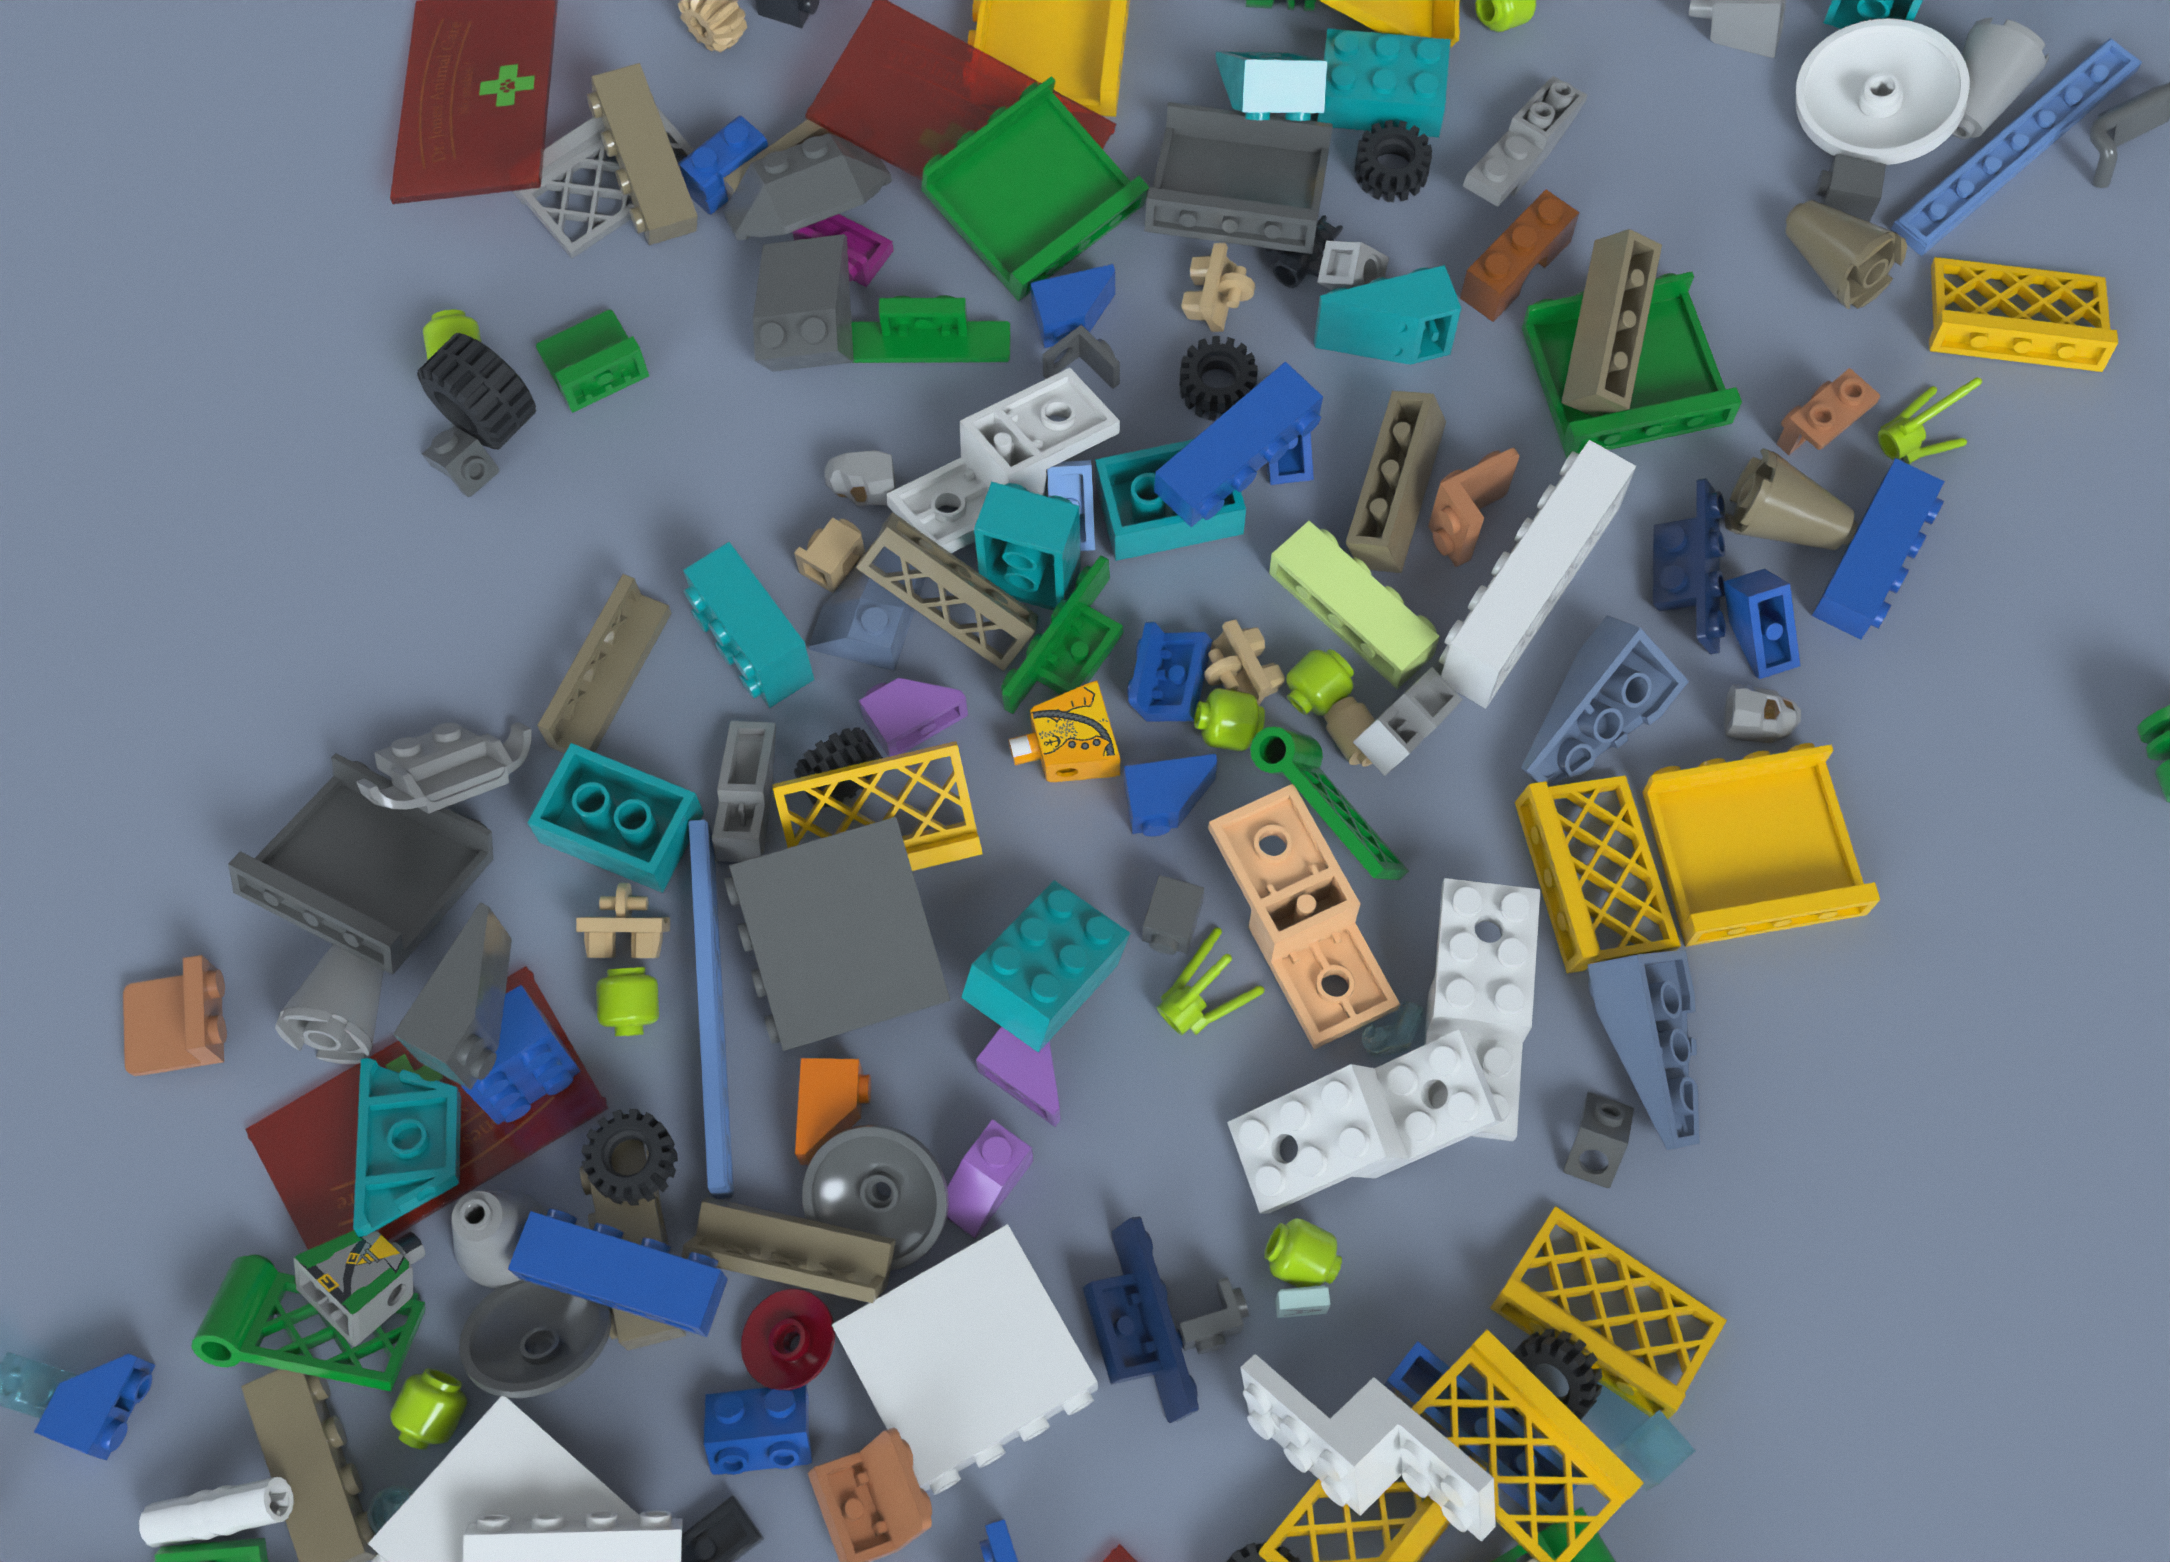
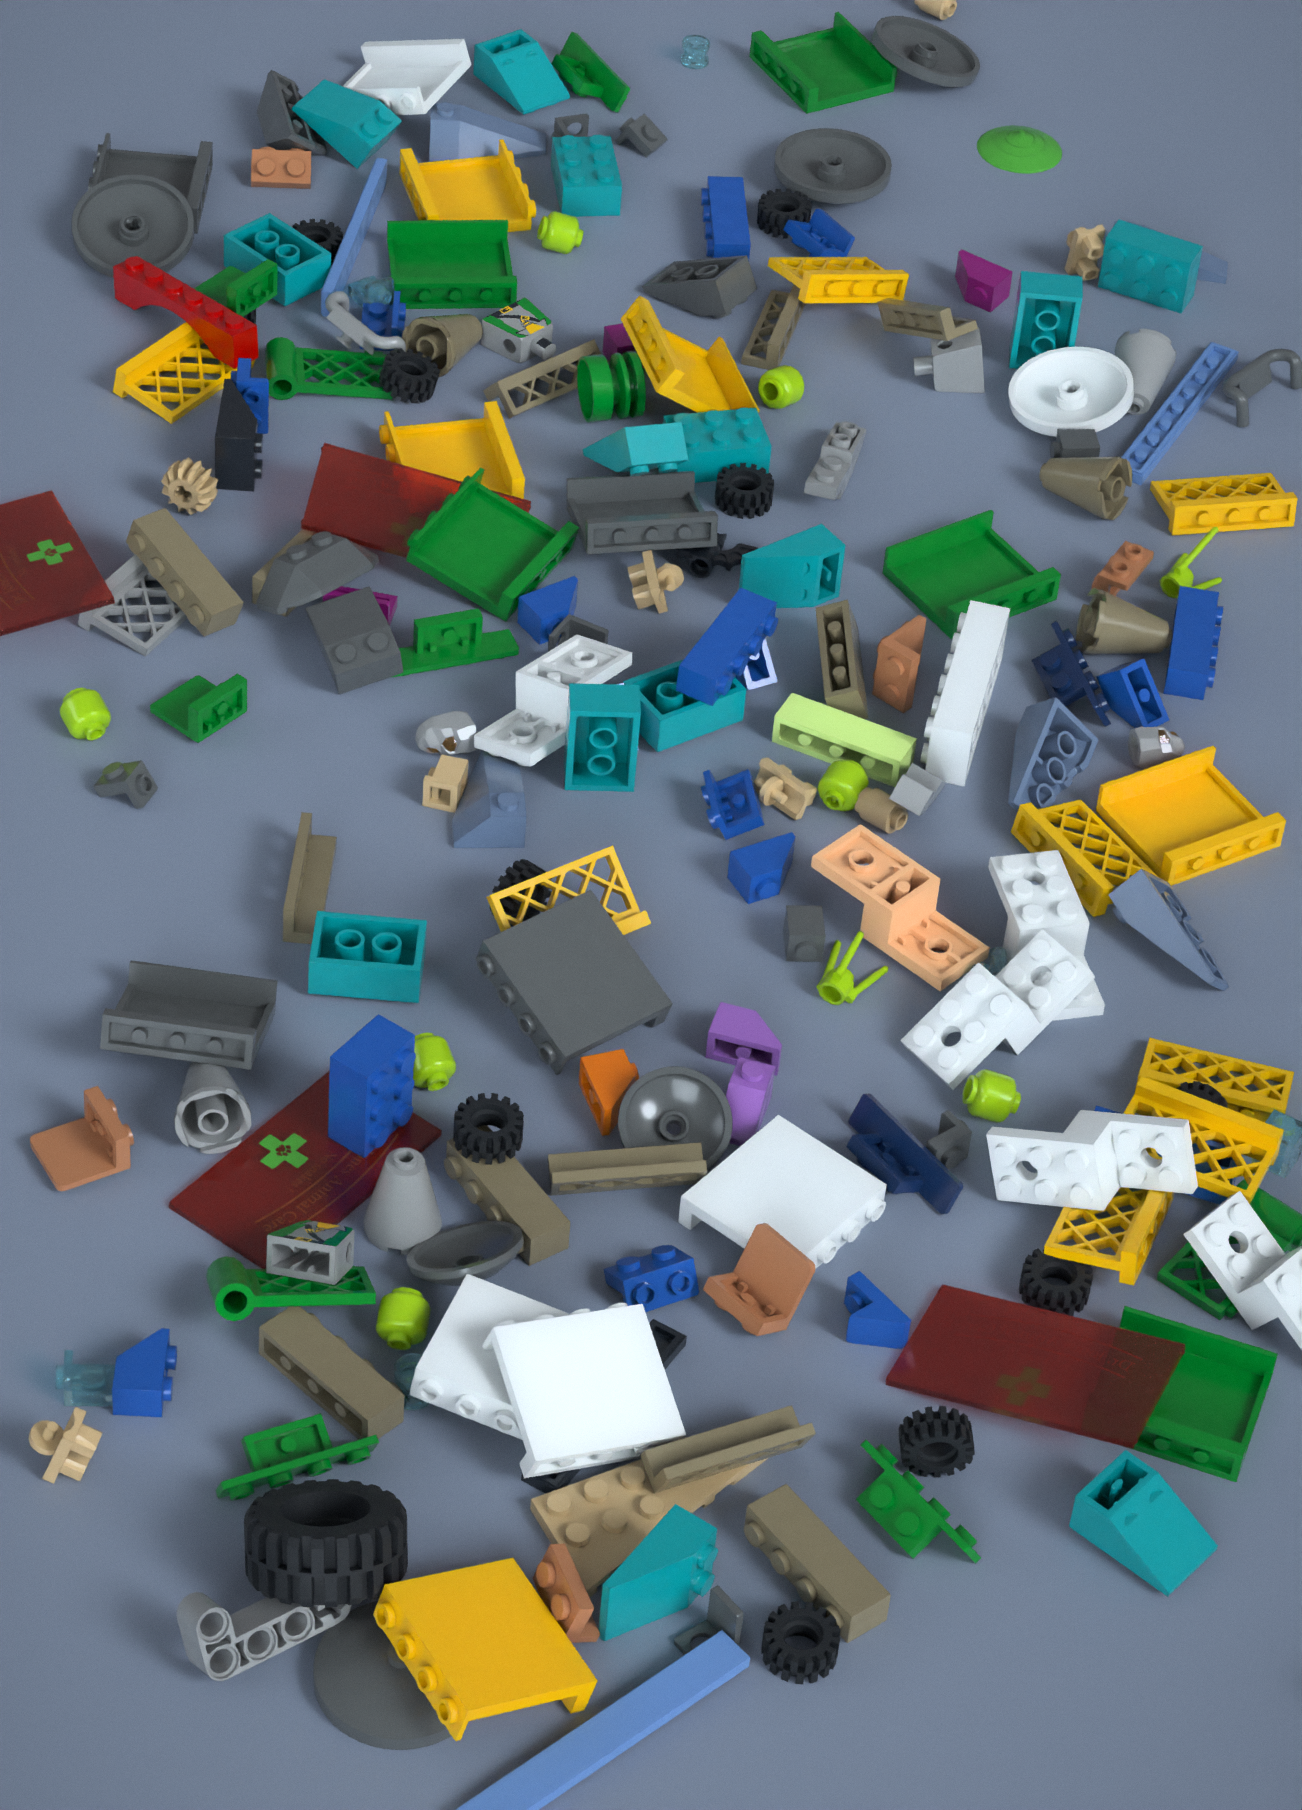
camera: 25 degrees left, 25 degrees down
white axle [139,1477,294,1547] -> none
teal wing [353,1058,461,1237] -> none
light grey plate [356,722,532,814] -> none
dark grey slope [393,902,512,1090] -> none
black tyre [417,333,537,450] -> none
blue brick [508,1208,728,1337] -> none
tan hips [576,883,670,958] -> none
blue brick [678,115,768,215] -> none
teal brick [683,542,815,708] -> none
medium blue tile [689,820,734,1199] -> none
light grey slope [712,721,776,862] -> none
dark red dish [741,1289,835,1390] -> none
dark tan fence [856,512,1038,671] -> none
medium lavender slope [859,678,968,757] -> none
teal brick [961,880,1131,1053] -> none
green bracket [1001,555,1124,714] -> none
torso [1008,681,1120,782] -> none
black tyre [1179,336,1258,421] -> none
lime head [1194,688,1265,751] -> none
green piece [1250,726,1409,880] -> none
light aqua tile [1275,1286,1330,1318] -> none
light grey brick [1317,241,1389,290] -> none
dark orange arch [1460,189,1580,322] -> none
dark tan brick [1562,229,1662,417] -> none
dark grey bracket [1563,1092,1634,1188] -> none

